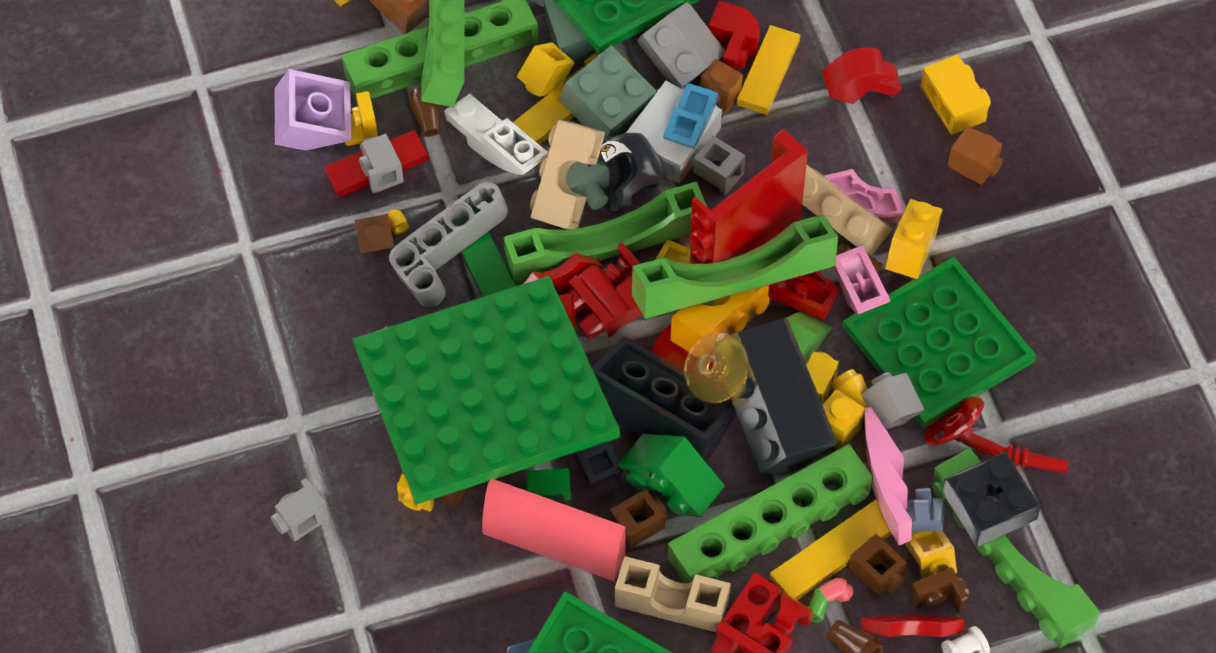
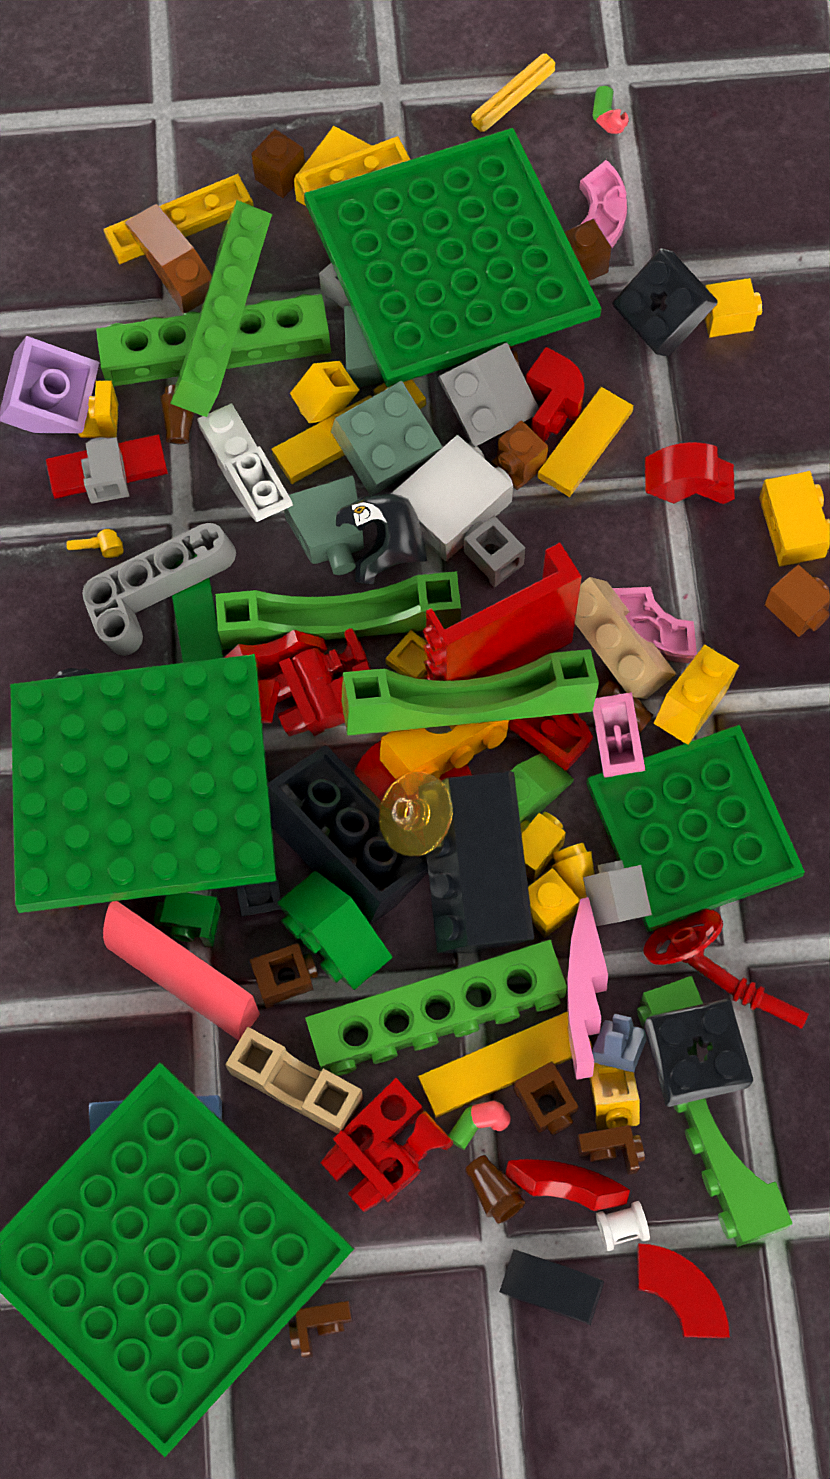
camera: 15 degrees right, 10 degrees up
reddish brown brick [354,214,394,253] -> none
tan arch [530,120,605,229] -> none
dark azure slope [663,83,719,149] -> none

